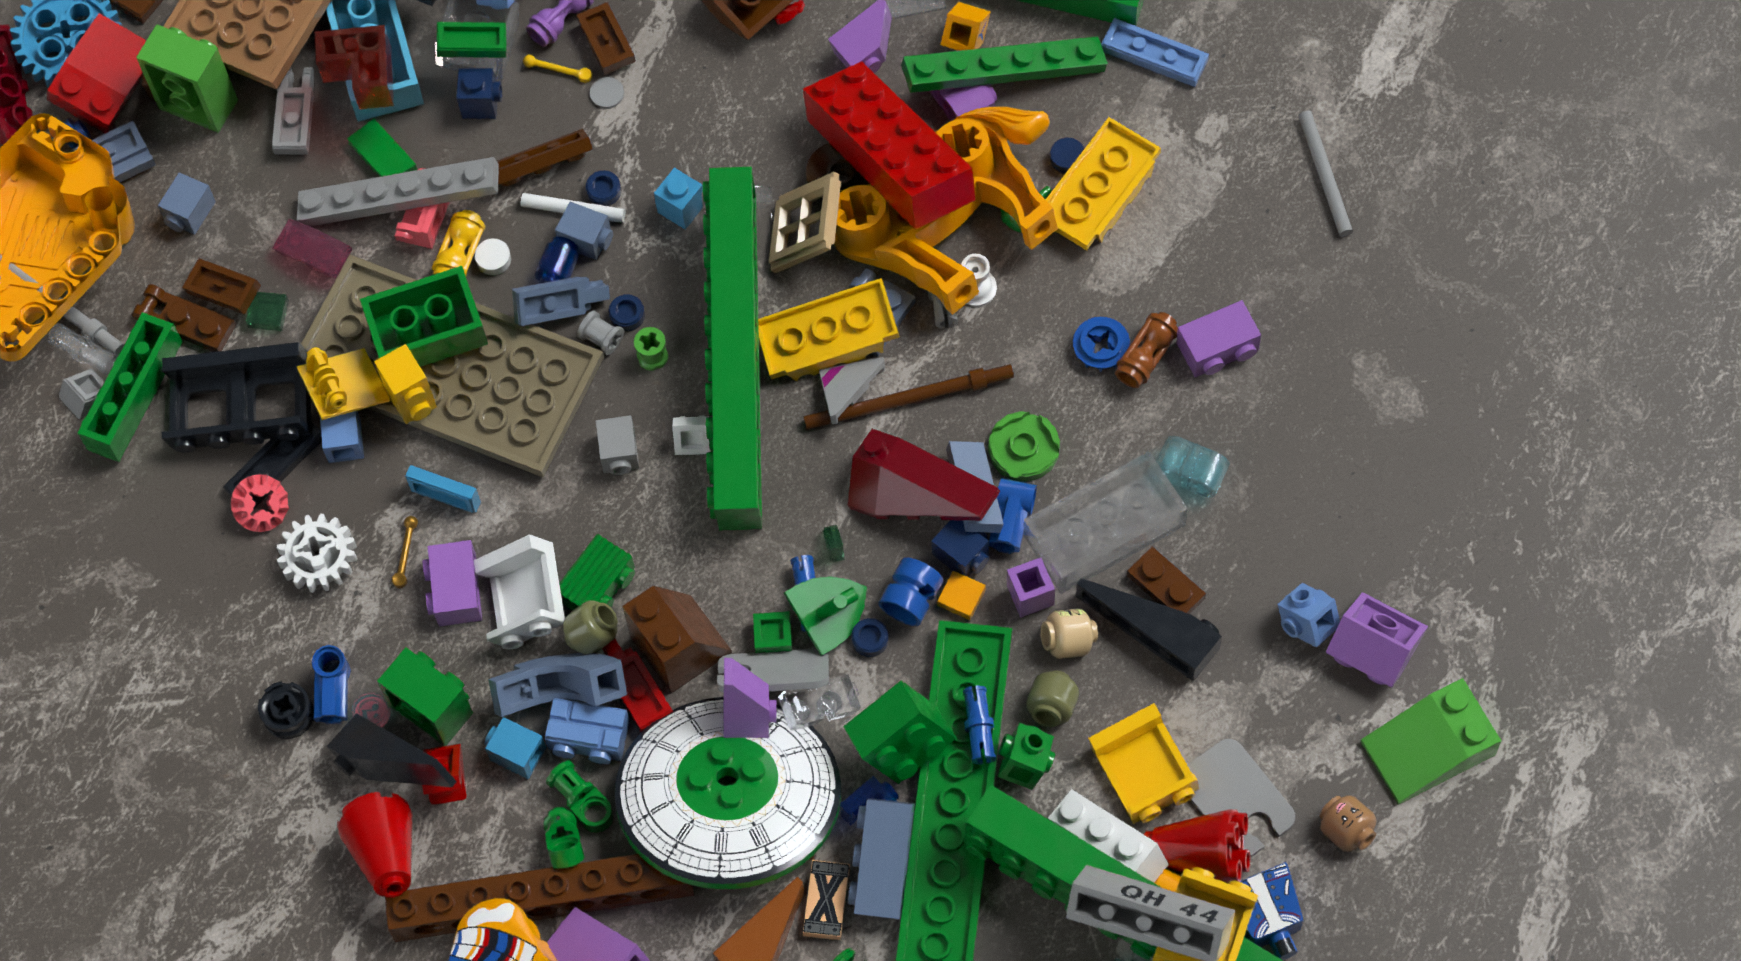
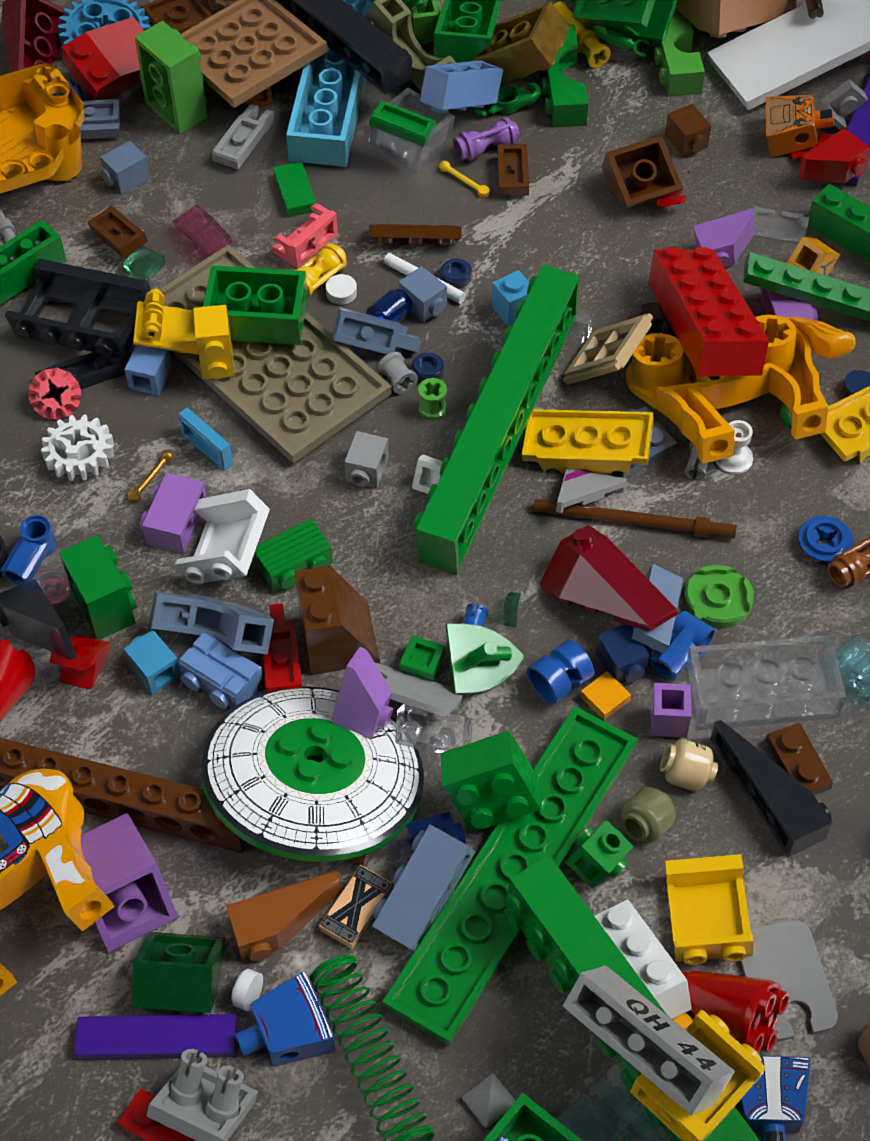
camera: 20 degrees right, 10 degrees down
reddish brown plate [131,284,236,352] -> none
light grey plate [297,157,499,228] -> none
clear red brick [315,25,394,110] -> none
dark blue brick [456,68,502,119] -> none
green connector [543,807,585,869] -> none
green connector [546,760,614,833] -> none
olive head [563,600,618,655] -> none
light grey piece [590,77,624,109] -> none
dark blue tile [852,618,889,657] -> none
blue pin [963,686,996,764] -> none

